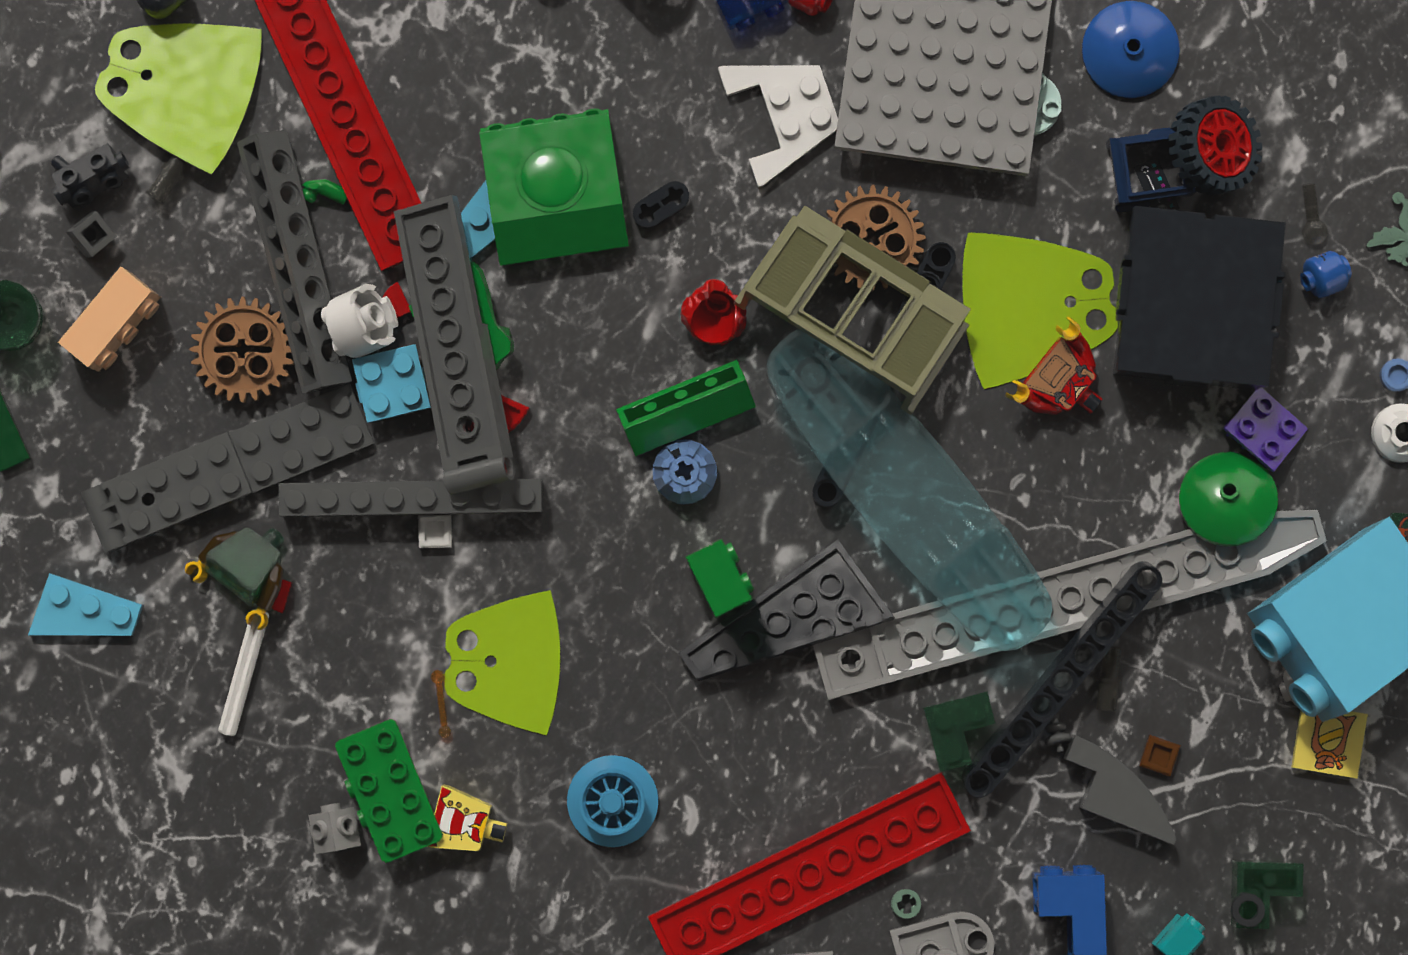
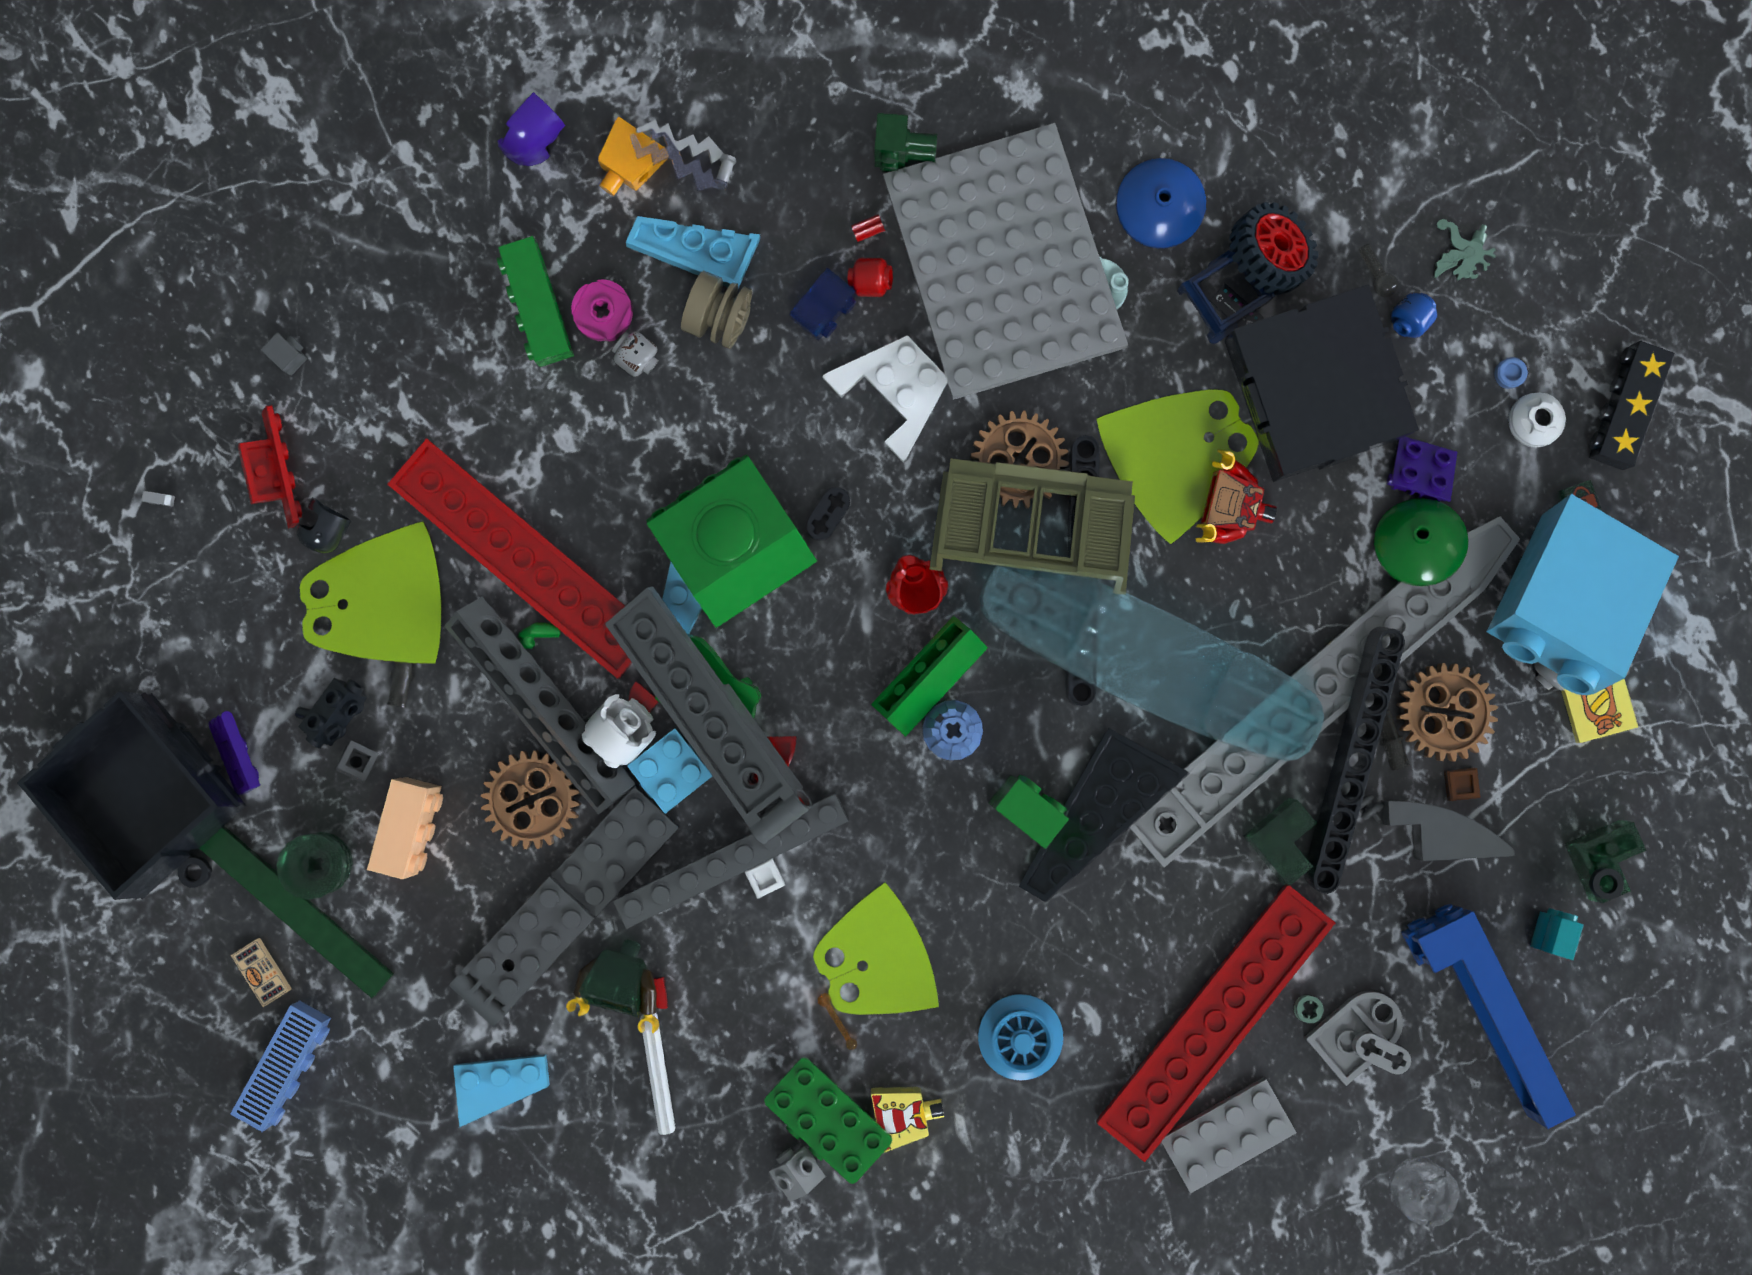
camera: 25 degrees left, 0 degrees up
none -> medium nougat gear [1396,663,1498,762]

